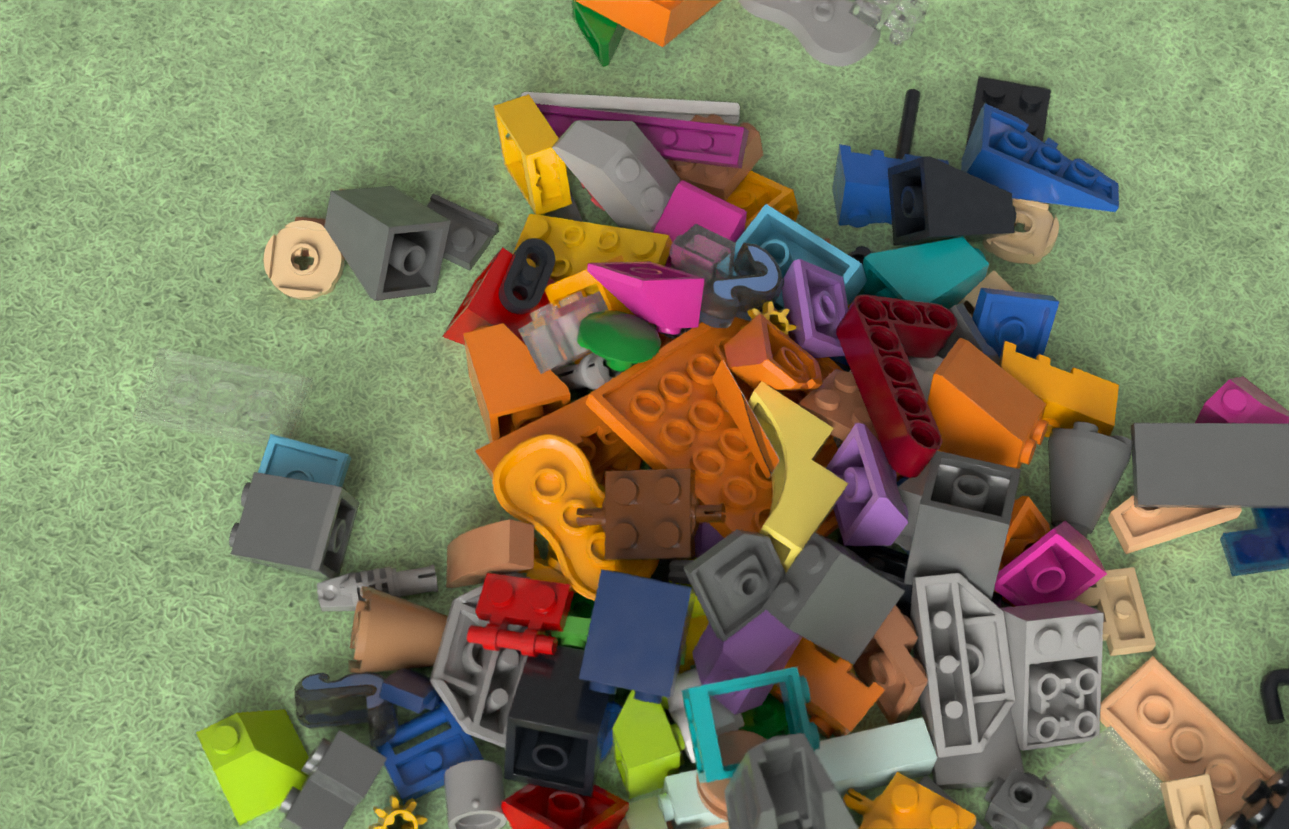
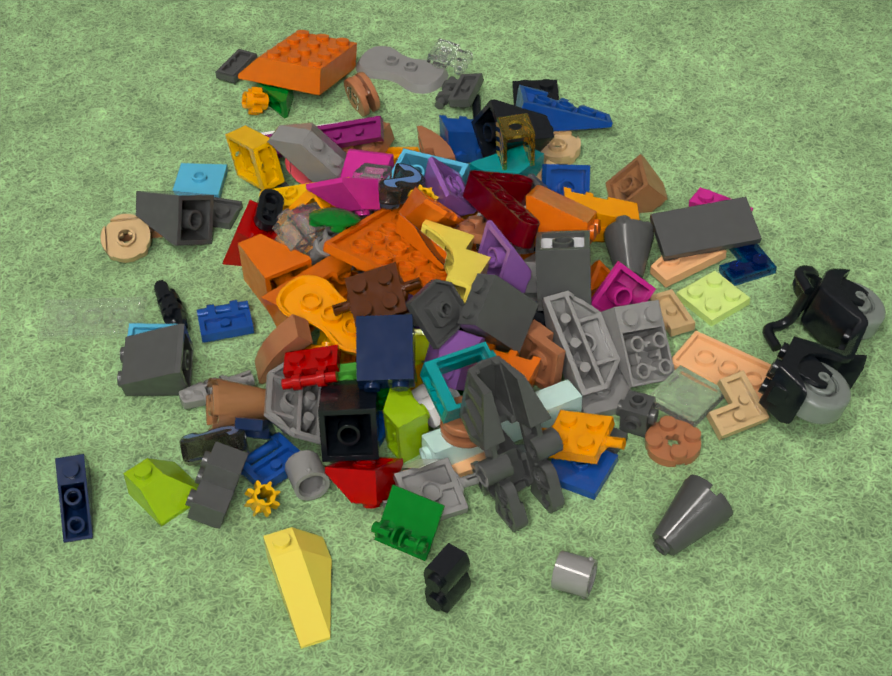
camera: 10 degrees left, 15 degrees down
none -> dark blue slope [55,454,93,543]
none -> black hinge [154,280,188,329]
none -> medium azure plate [172,163,228,198]
none -> blue plate [197,300,254,343]
none -> light orange gear [242,86,269,115]
none -> nougat head [344,72,380,117]
none -> nougat slope [417,126,456,161]
none -> dark grey plate [435,73,484,109]
none -> clear yellow piece [496,113,535,170]
none -> medium nougat slope [606,154,668,213]
none -> yellowish green plate [676,271,750,327]

